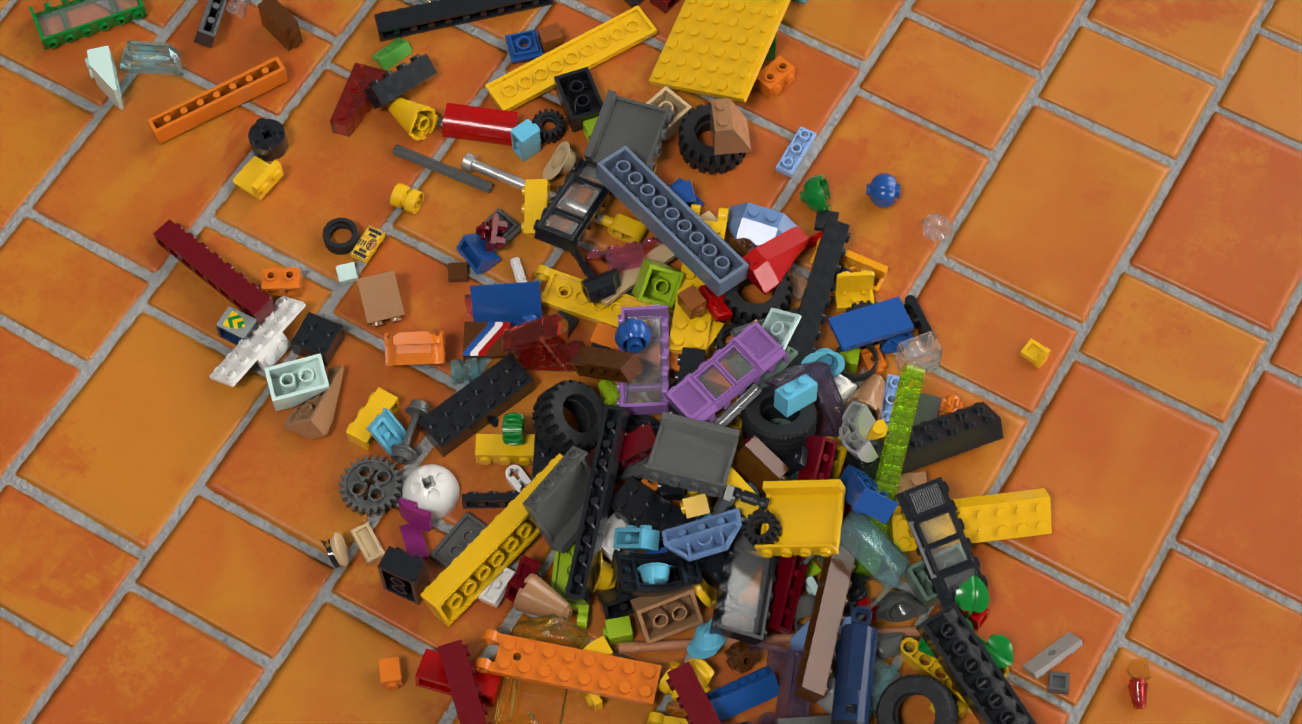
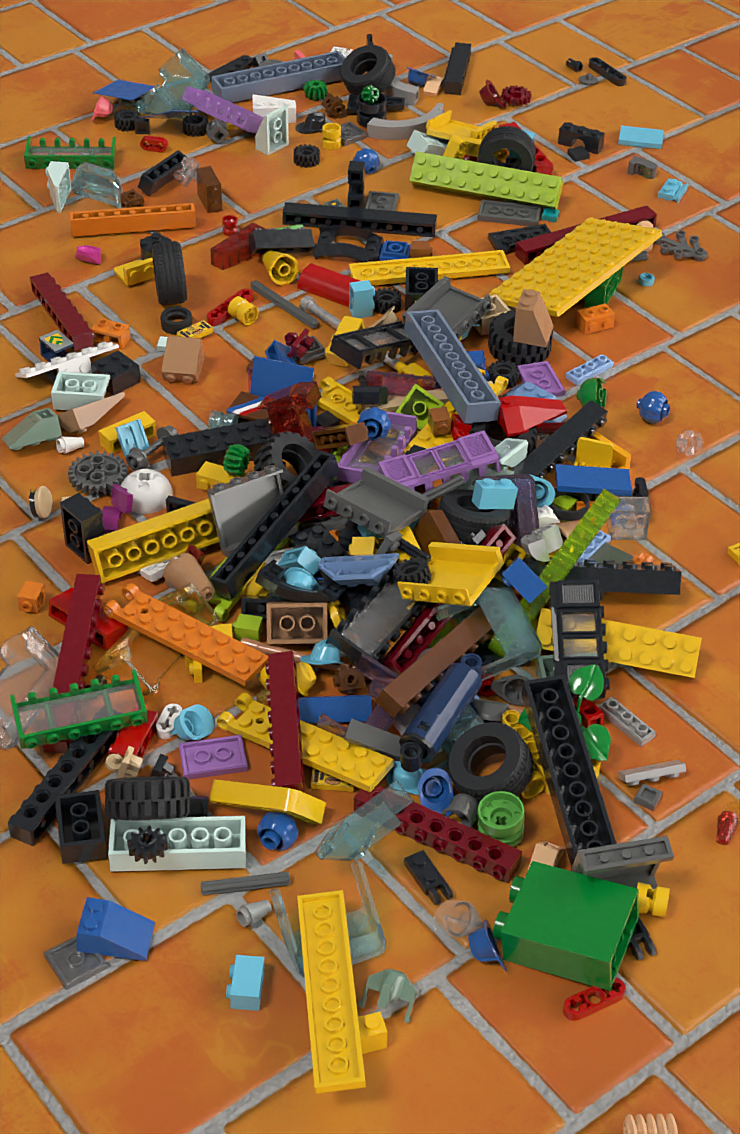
camera: 20 degrees right, 20 degrees down
orange piece [384,330,446,366] -> none
none -> sand green slope [2,407,62,450]
none -> white cone [56,436,84,454]
none -> dark pink piece [75,245,101,264]
none -> reddish brown brick [120,189,144,208]
none -> black tyre [152,241,187,305]
none -> red beam [207,289,253,326]
none -> red wheel [222,215,238,236]
none -> black wedge [314,225,384,263]
none -> black tyre [488,360,519,389]
none -> medium lavender tile [518,361,565,397]
none -> light grey tile [597,697,656,747]

